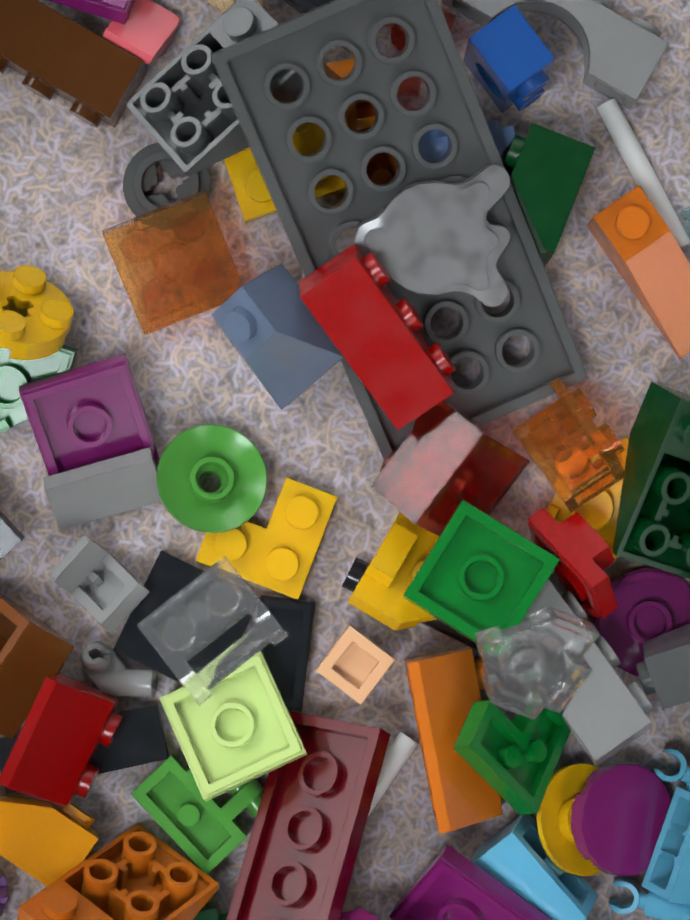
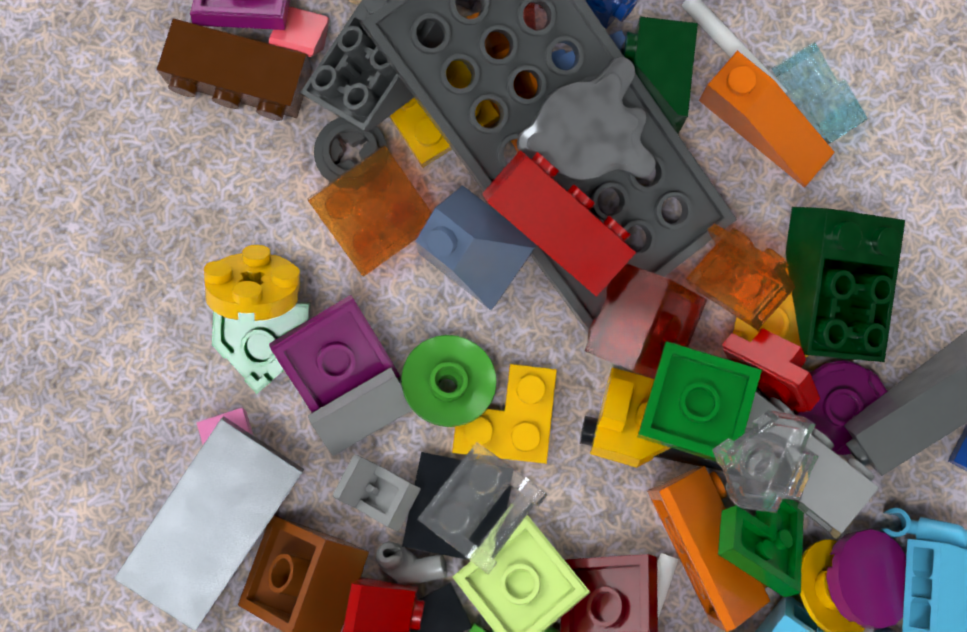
camera: 10 degrees left, 5 degrees down
black tile [253,595,316,712] -> none
light nougat brick [316,624,395,705] -> none

